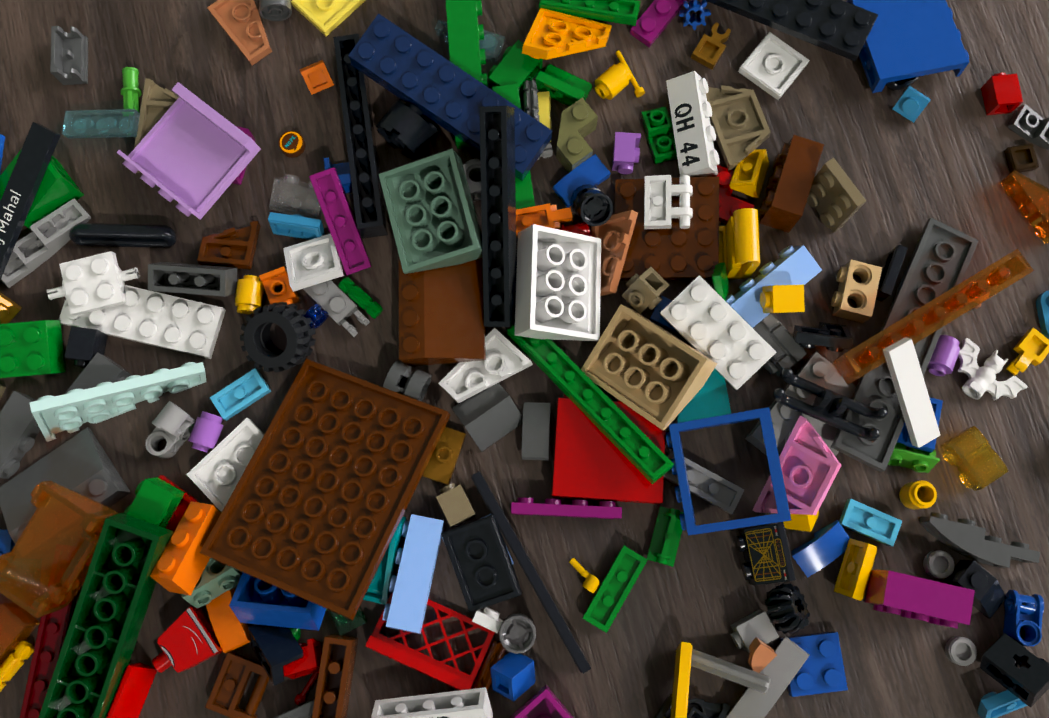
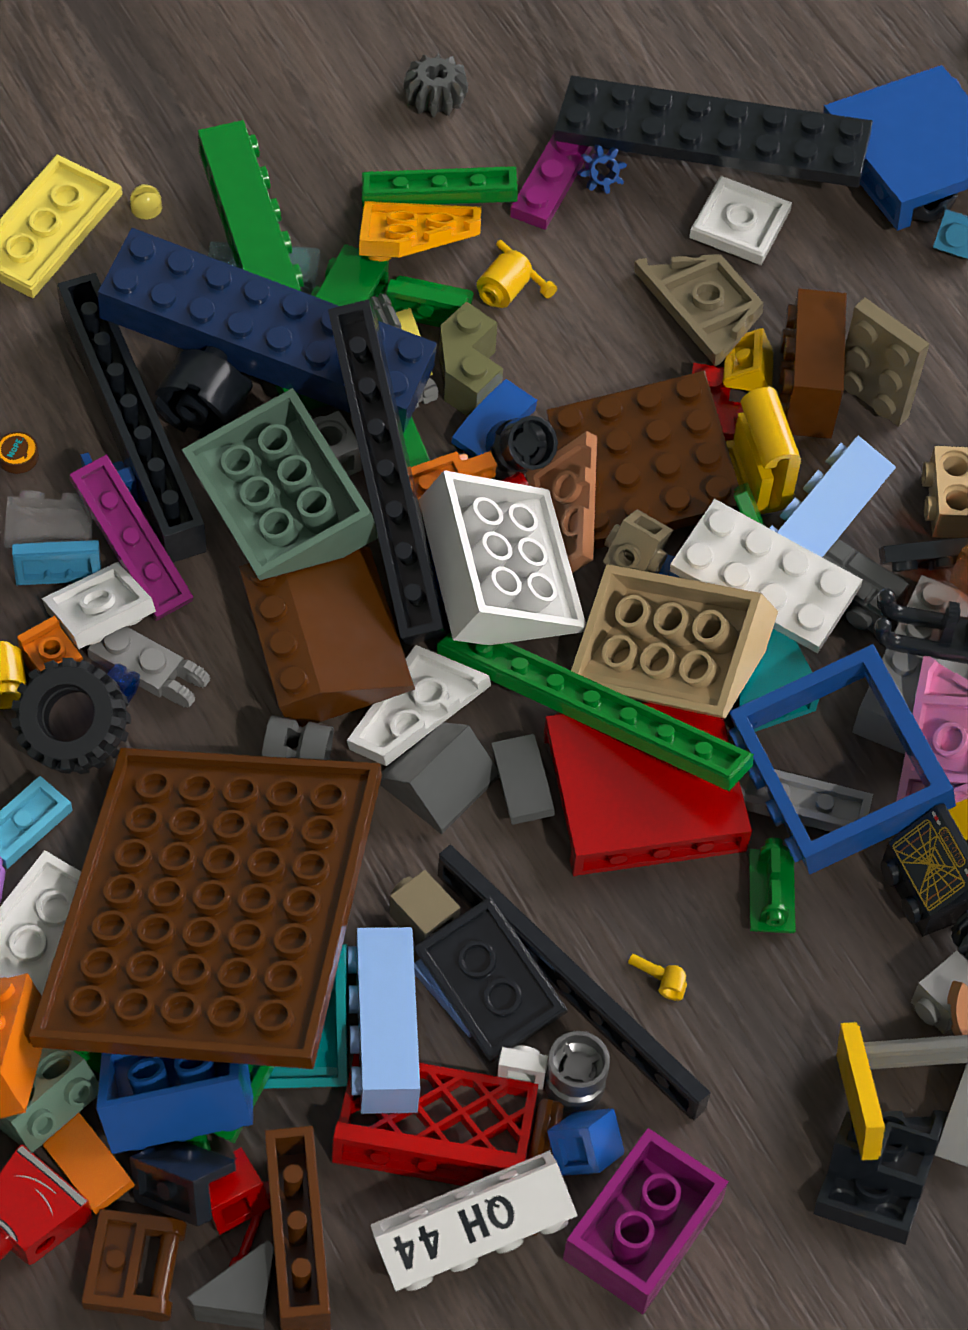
camera: 20 degrees left, 20 degrees down
orange plate [300,60,334,95] -> none
clear green tile [329,607,367,636] -> none
green axle [338,277,383,319] -> none
pearl gold plate [423,427,466,485] -> none
magenta plate [511,497,622,519] -> none
green plate [582,545,648,633] -> none
medium lavender brick [612,132,641,174] -> none
green slope [641,106,677,164] -> none
white plate [644,175,693,229] -> none
white brick [666,71,720,177] -> none
pearl gold plate [691,22,731,70] -> none
yellow brick [760,285,805,313] -> none

